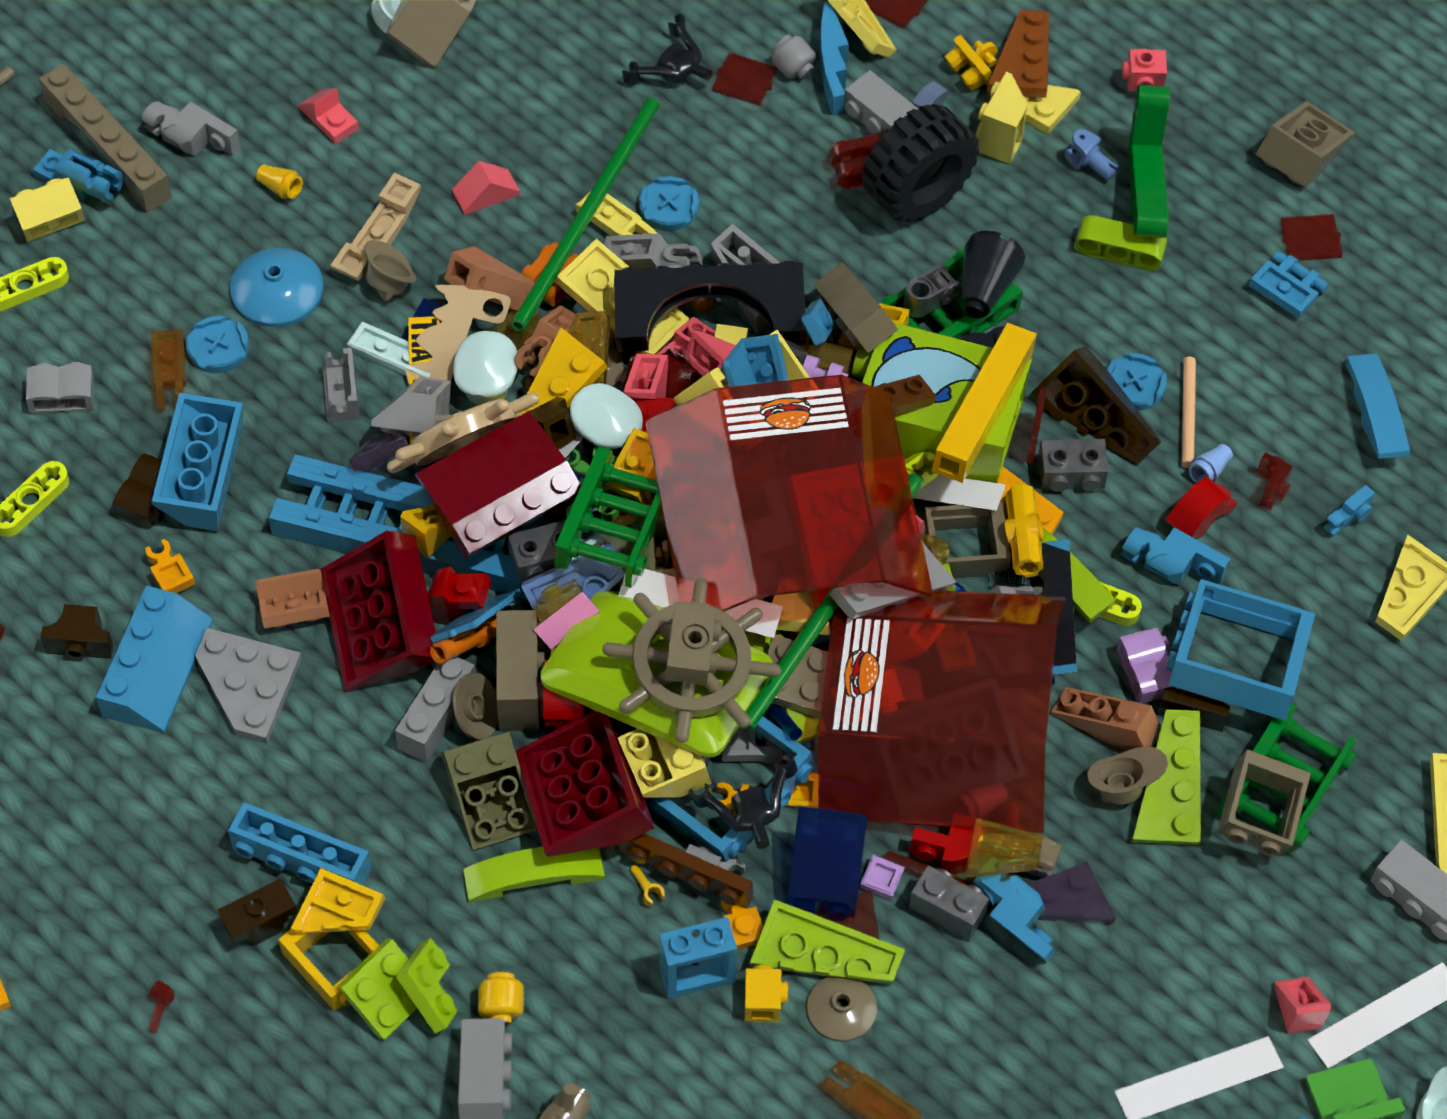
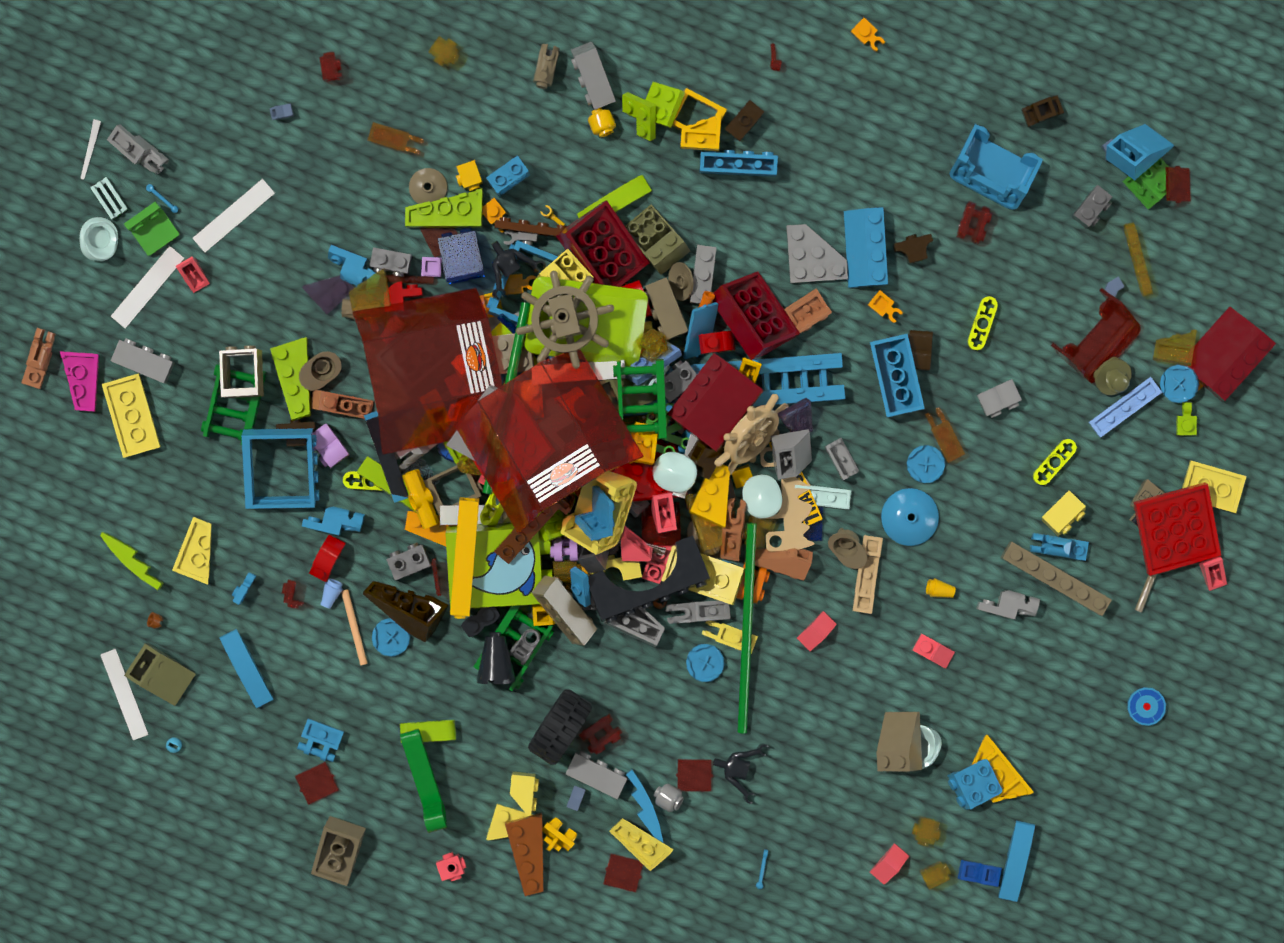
camera: 165 degrees right, 30 degrees up
bright pink sticker [533,592,600,649] -> none
medium blue piece [1064,129,1119,181] -> none

